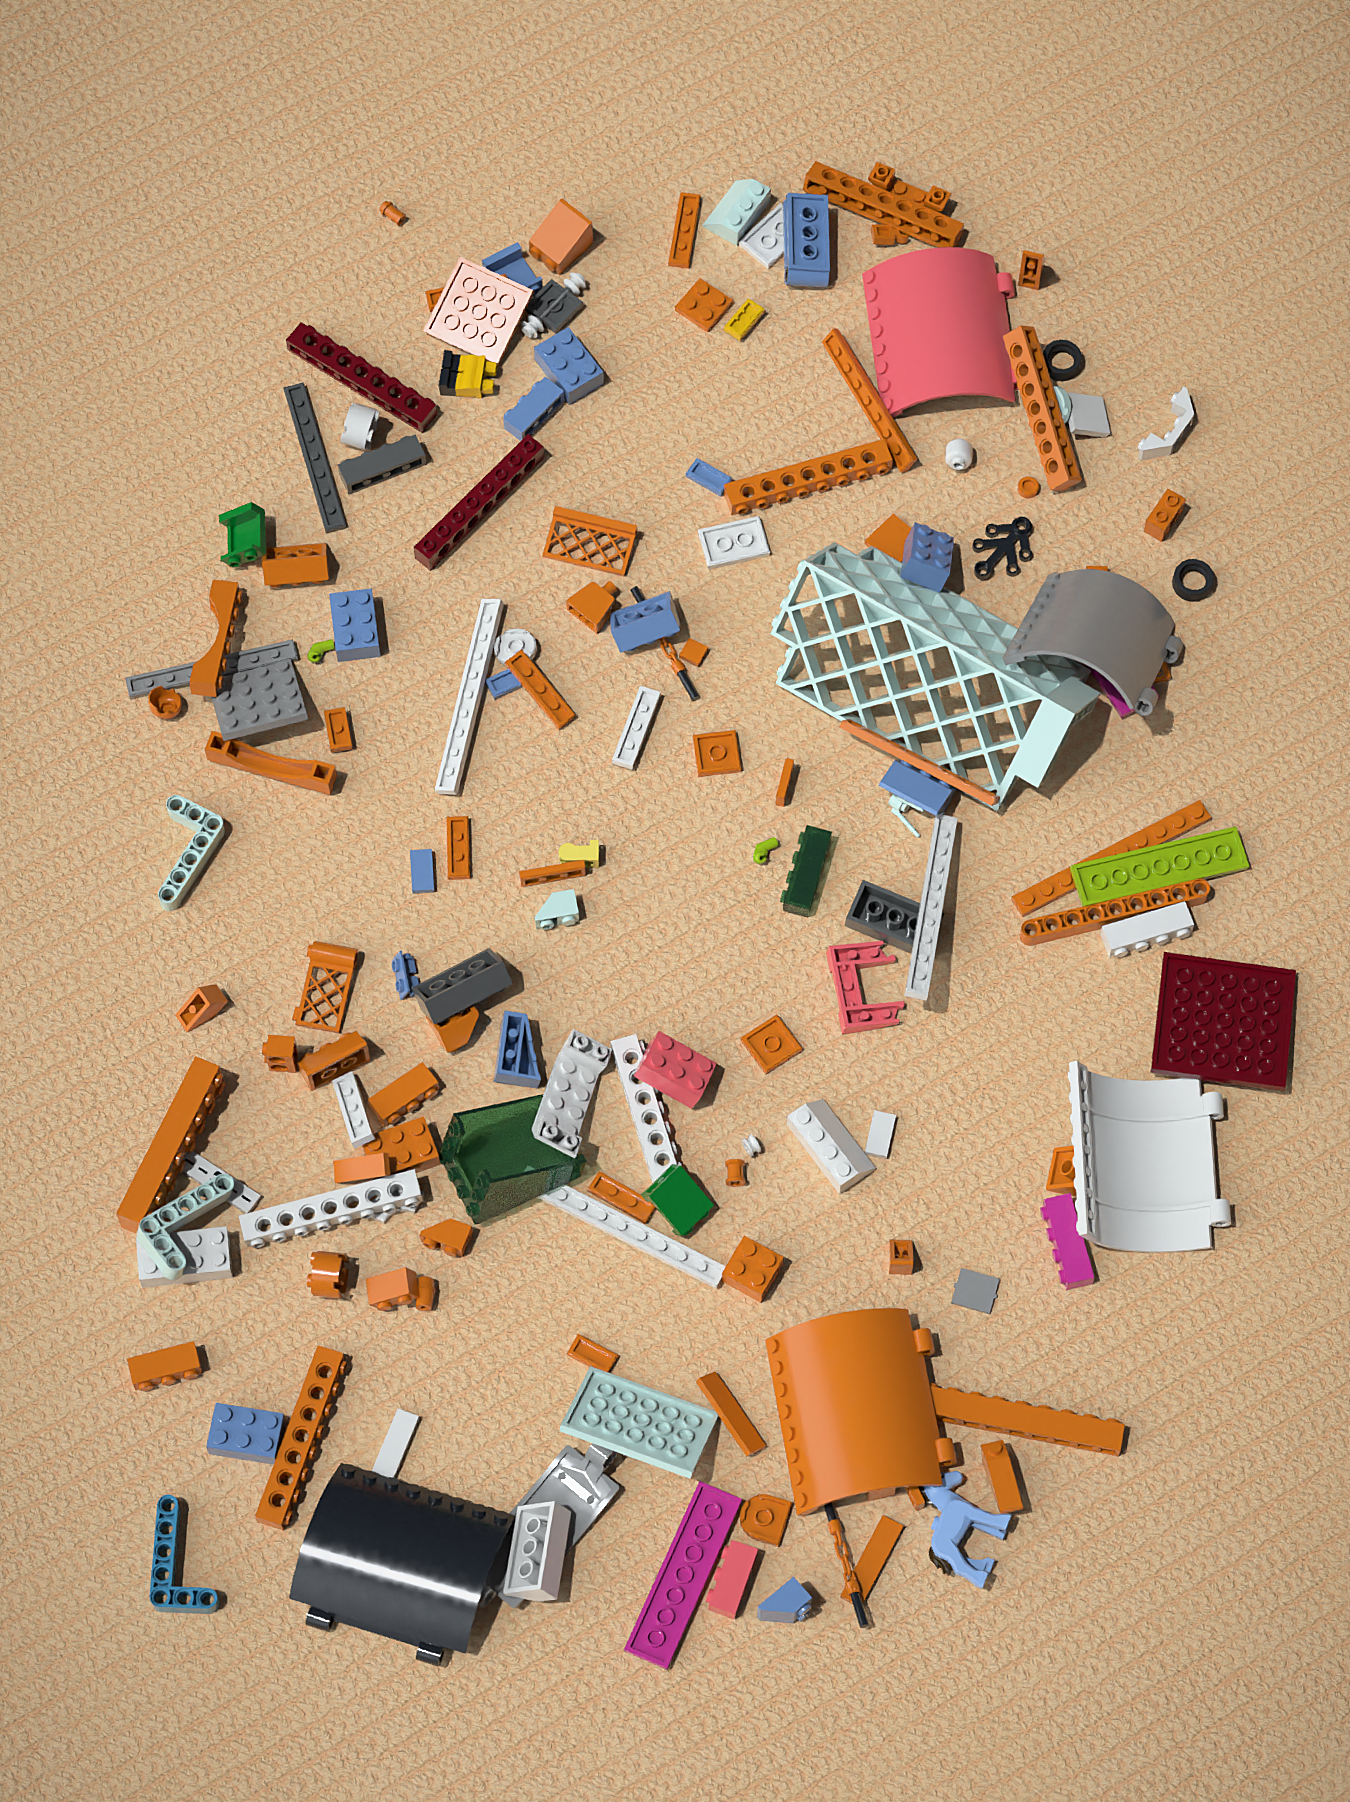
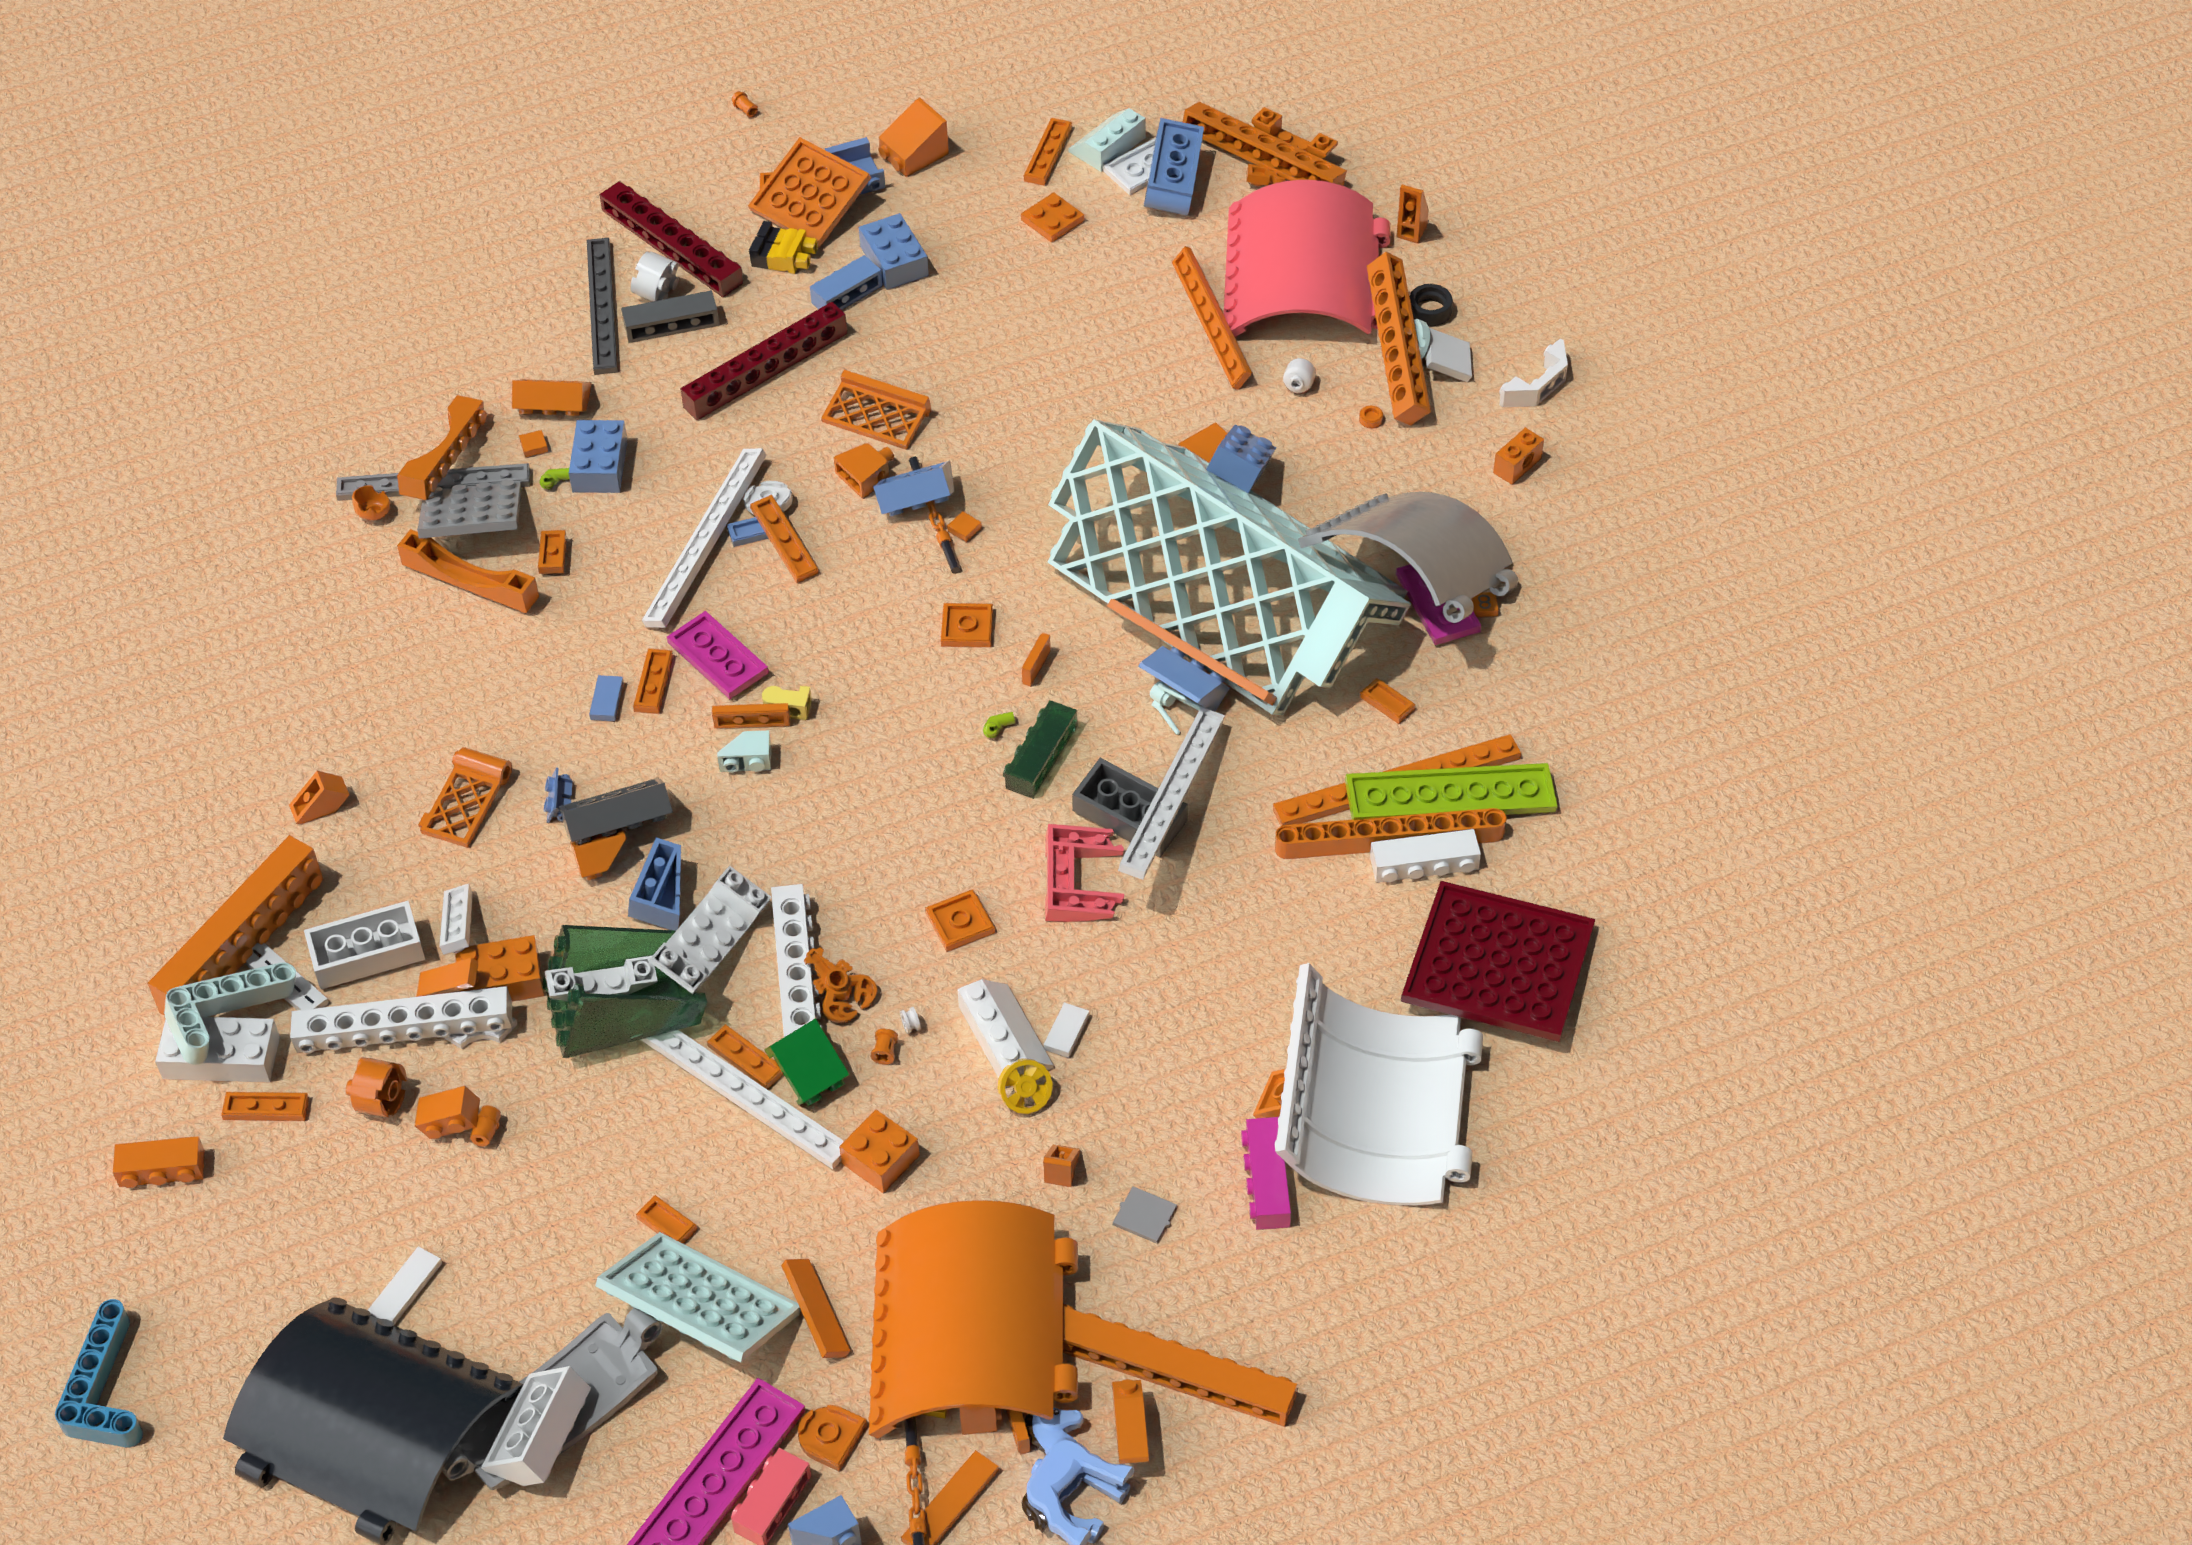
camera: 10 degrees right, 15 degrees down
light aqua beam [158,795,225,911] -> none
medium blue brick [206,1403,286,1465] -> none
green panel [219,502,266,568] -> none
orange brick [255,1345,347,1530] -> none
orange brick [262,1035,298,1073] -> none
orange slope [297,1031,370,1091] -> none
orange brick [368,1062,439,1127] -> none
orange slope [420,1218,473,1257] -> none
dark grey plate [522,272,586,338] -> none
white plate [612,686,660,770] -> none
coral brick [634,1031,717,1109] -> none
medium blue tile [686,458,732,497] -> none
white tile [698,516,770,570] -> none
yellow plate [724,298,765,341] -> none
orange brick [724,439,892,515] -> none
black plant [972,516,1032,580] -> none
black tyre [1172,559,1214,602] -> none
none -> orange tile [221,1092,309,1121]
none -> white brick [304,901,425,990]
none -> orange tile [519,430,548,457]
none -> white slope [545,956,657,1003]
none -> dark pink plate [667,611,769,699]
none -> orange animal [804,947,877,1023]
none -> yellow piece [997,1058,1053,1114]
none -> orange tile [1360,678,1415,724]

